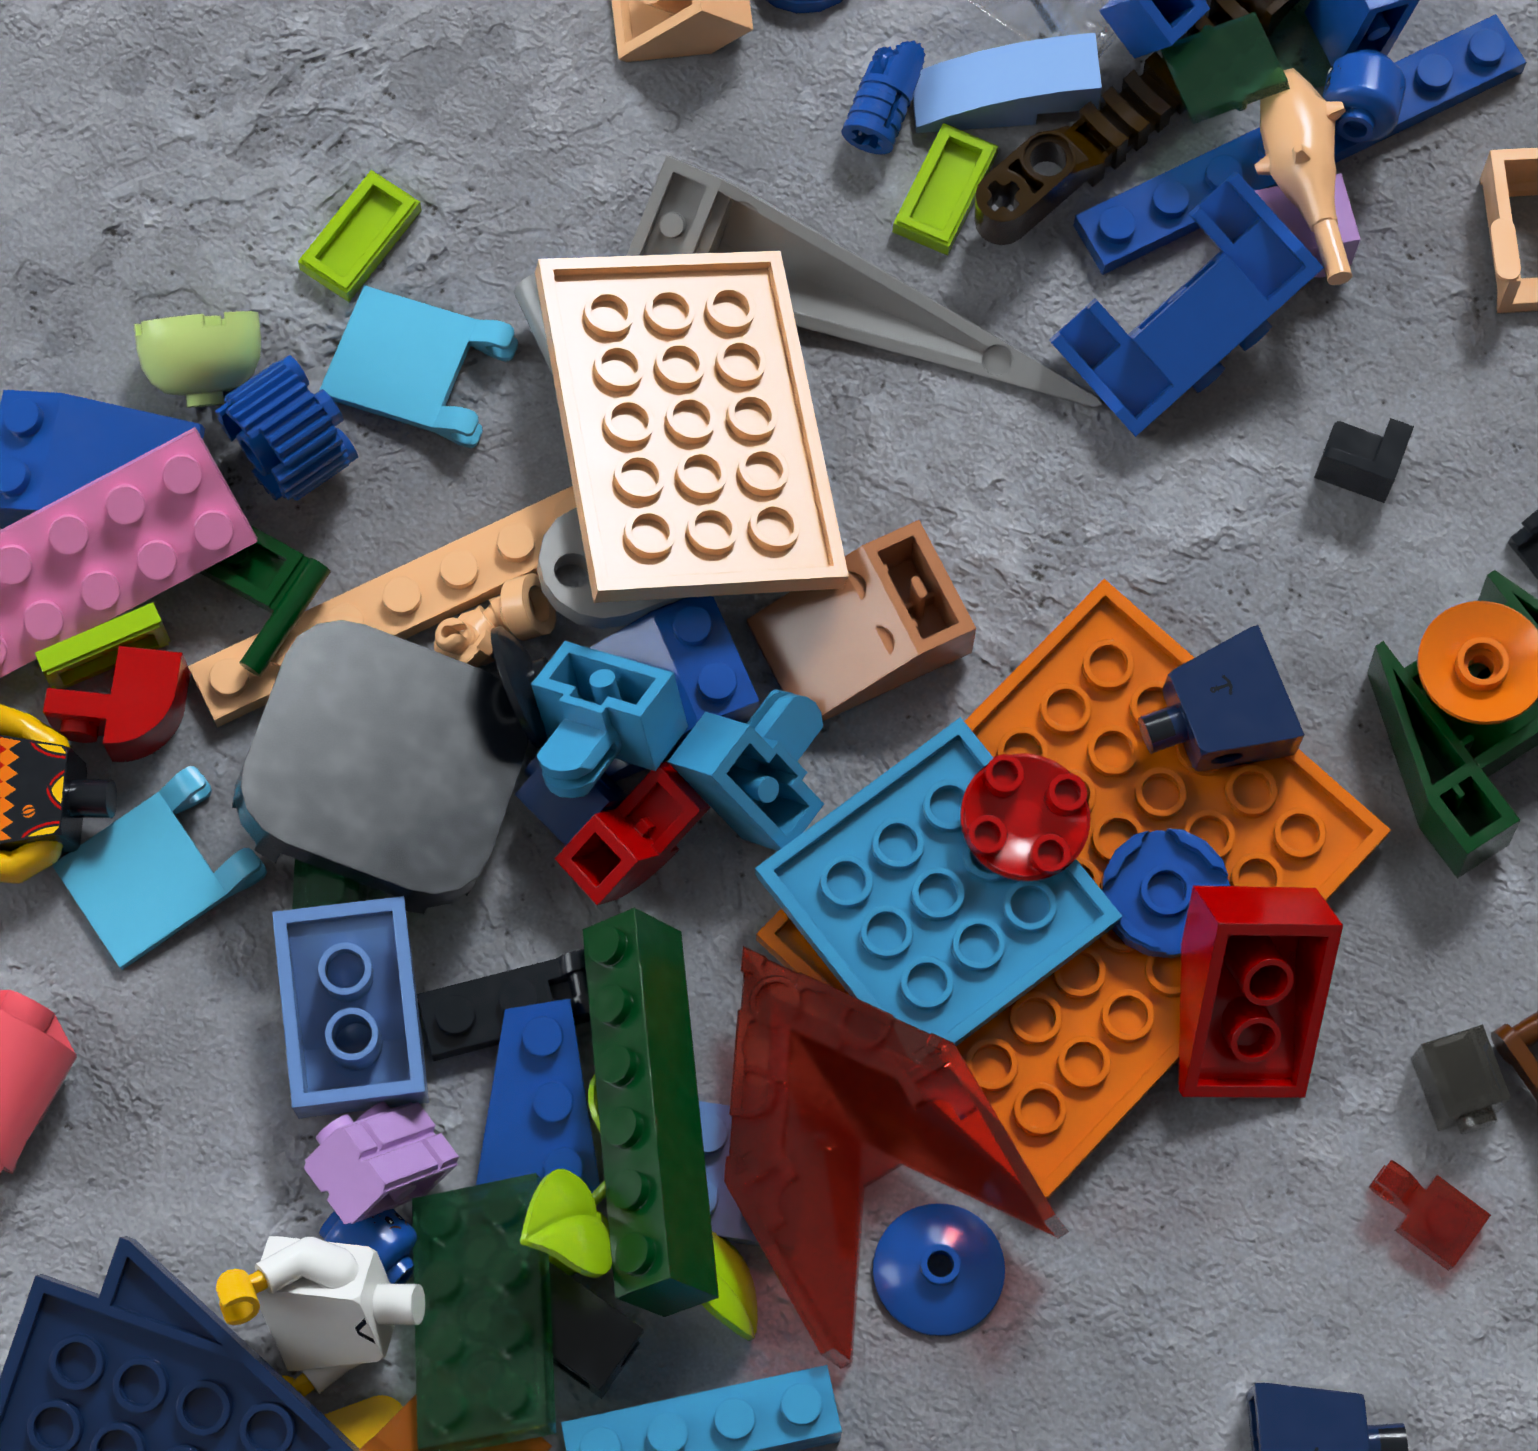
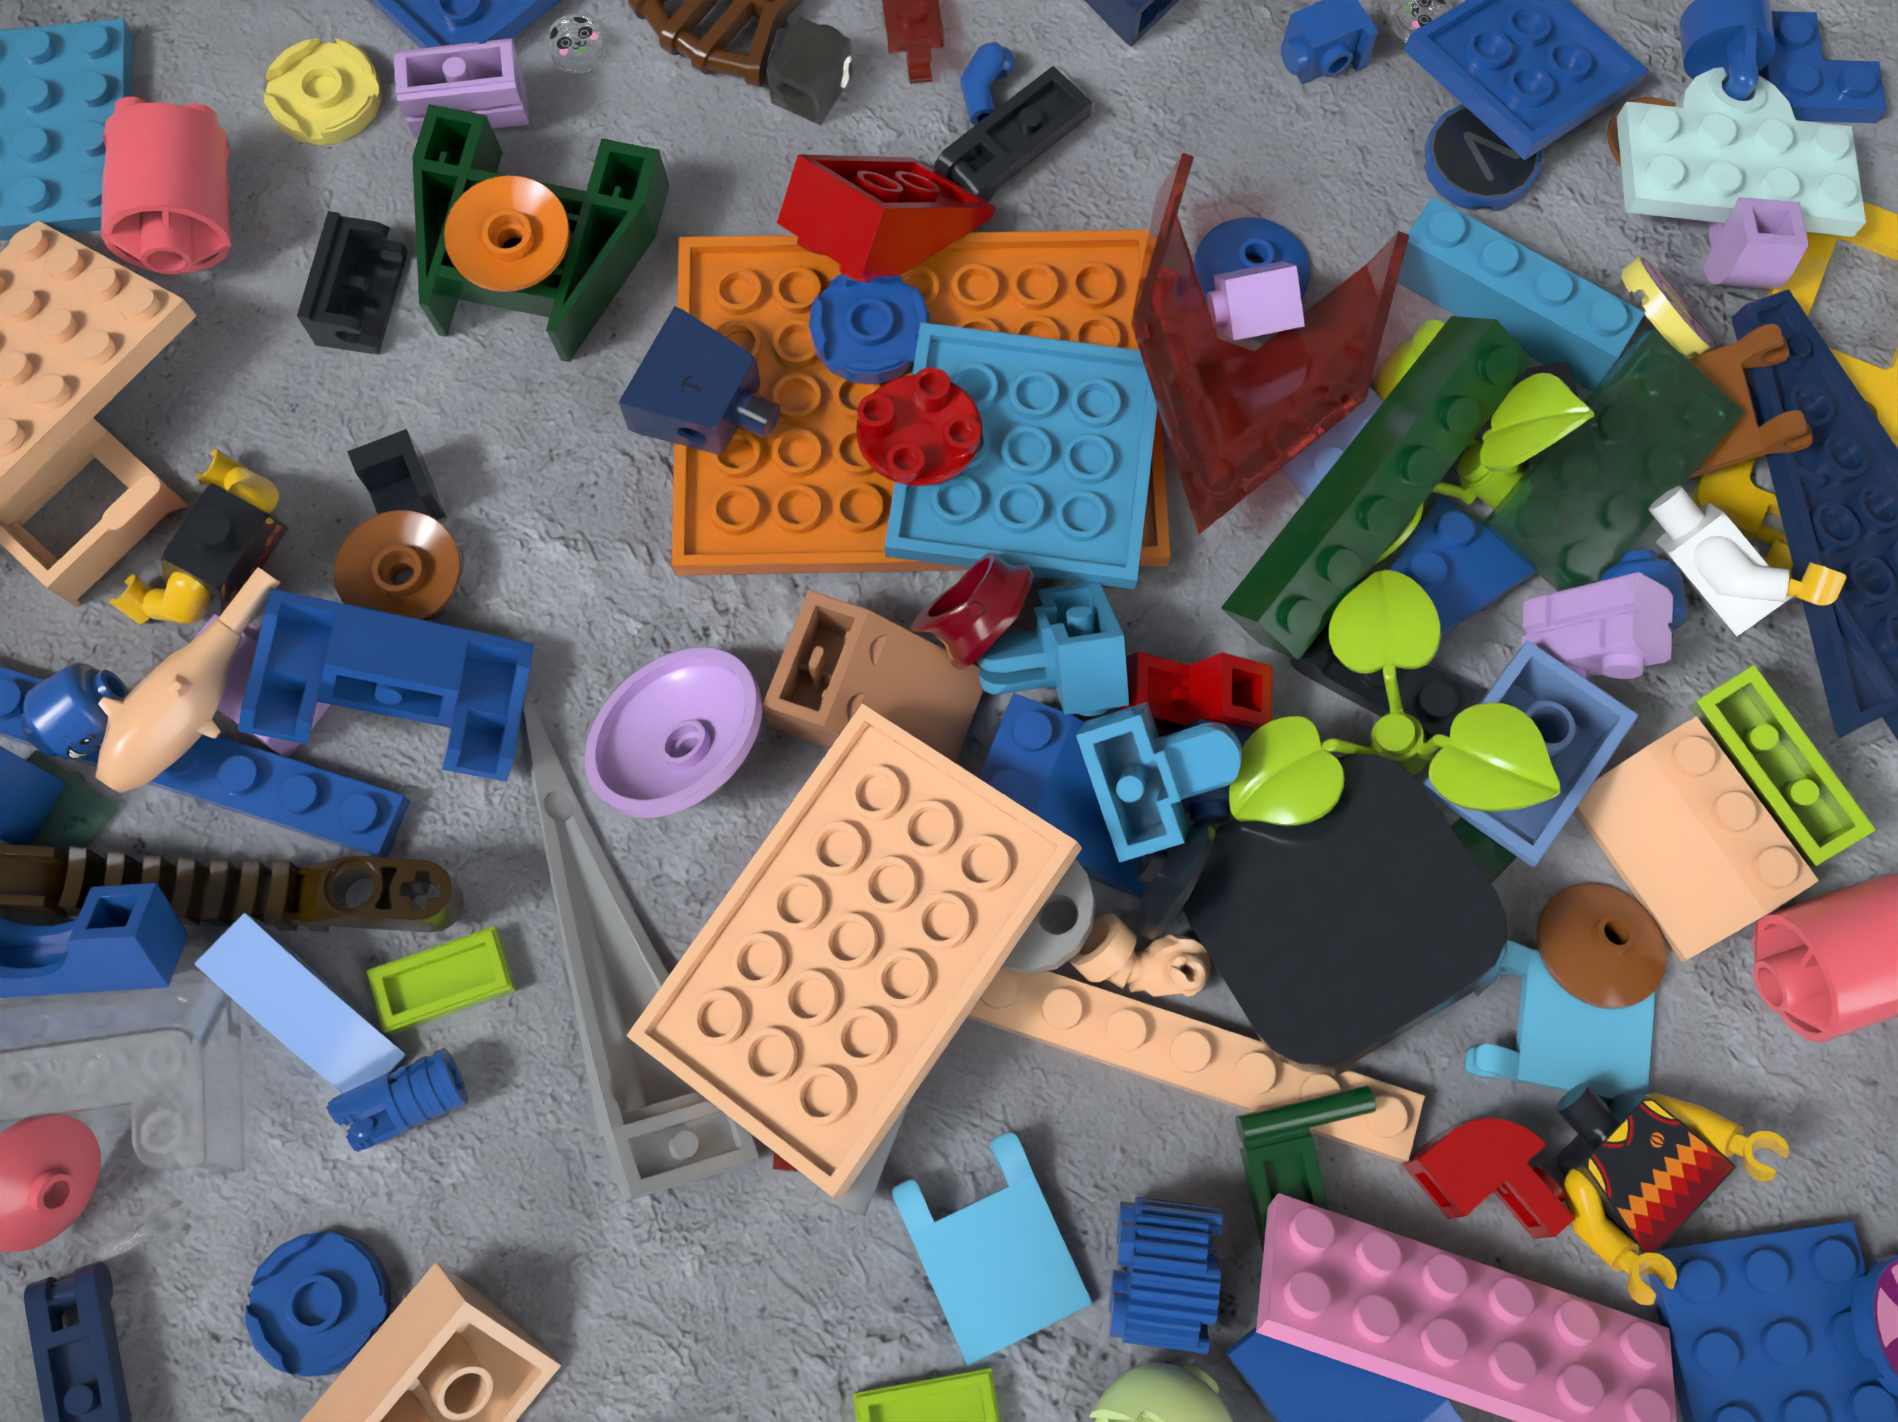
camera: 135 degrees left, 0 degrees up
lime tile [35,602,171,689] -> none
clear green piece [1161,12,1290,124] -> none
none -> torso [109,449,288,625]
none -> dark orange dish [334,510,461,621]
none -> lavender dish [584,647,762,818]
none -> dark red hat [910,552,1035,669]
none -> black plate [934,66,1092,202]
none -> blue arm [960,42,1015,125]
none -> lavender brick [1207,261,1305,341]
none -> lime plant [1229,570,1560,826]
none -> dark orange dish [1536,883,1666,1009]
none -> light nougat slope [1574,716,1819,962]
none -> lime brick [1688,665,1876,866]

